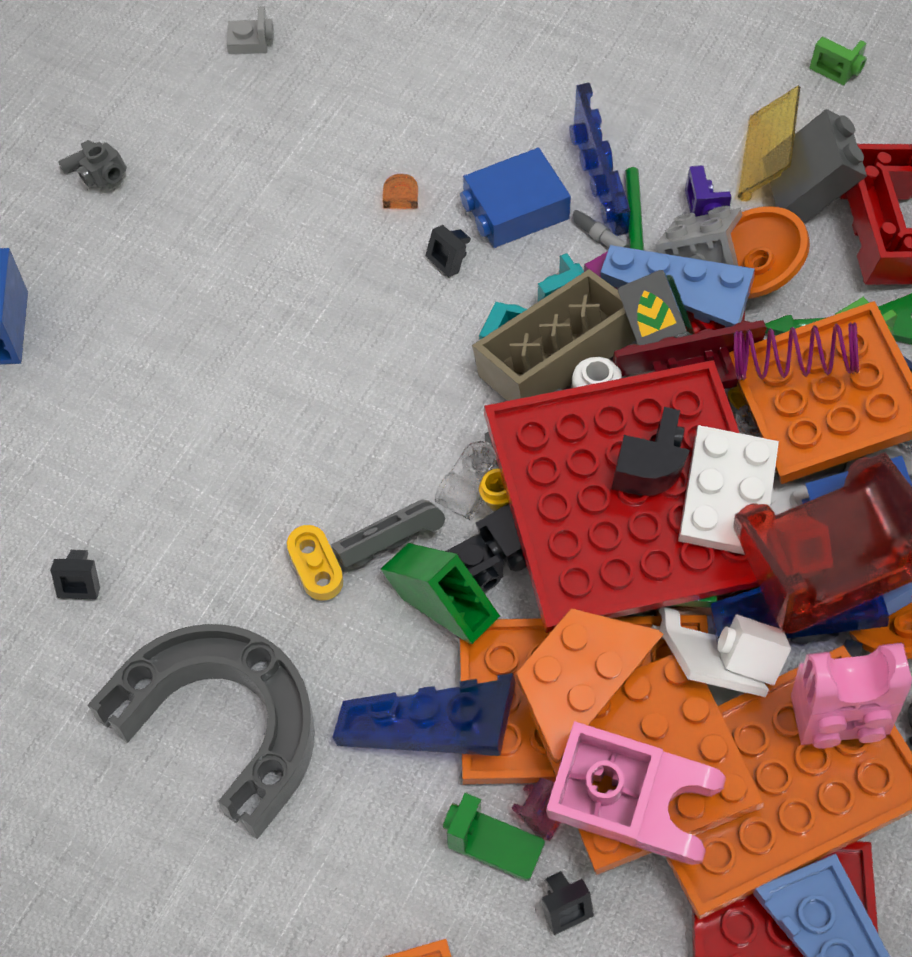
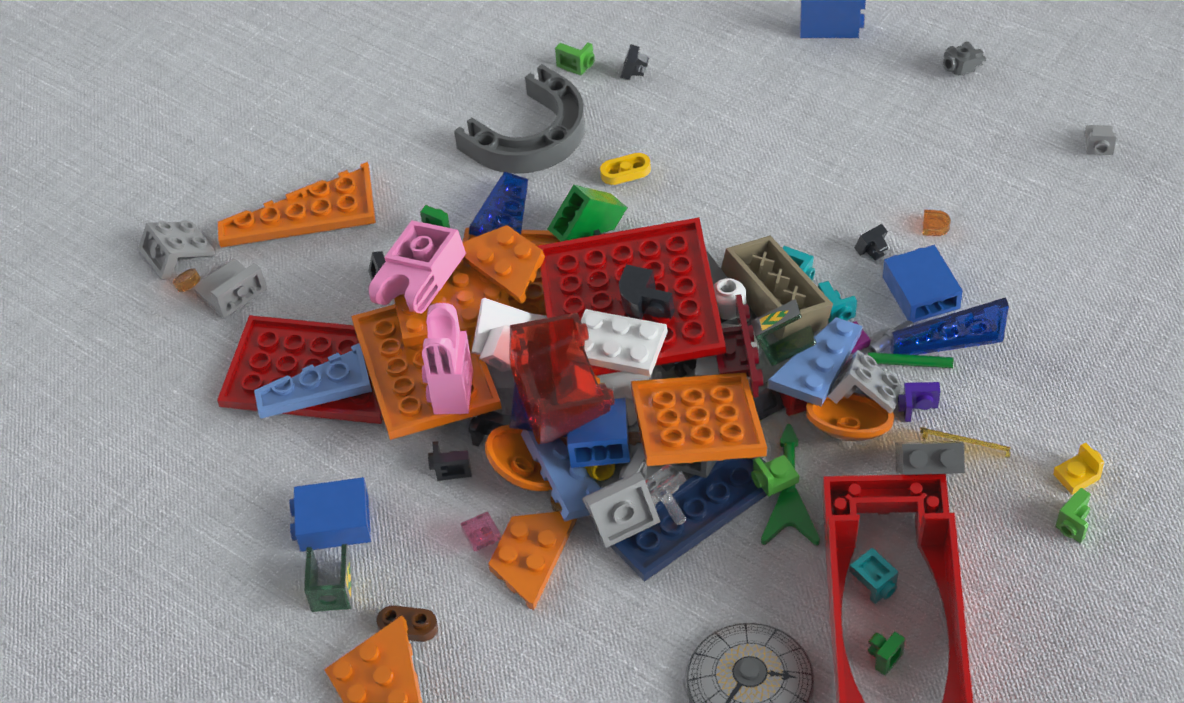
camera: 100 degrees right, 10 degrees down
dark grey plate [331,499,445,568] -> none
magenta piece [734,322,859,381] -> none
none -> bright green bracket [555,42,595,76]
none -> yellow bracket [1053,442,1104,495]

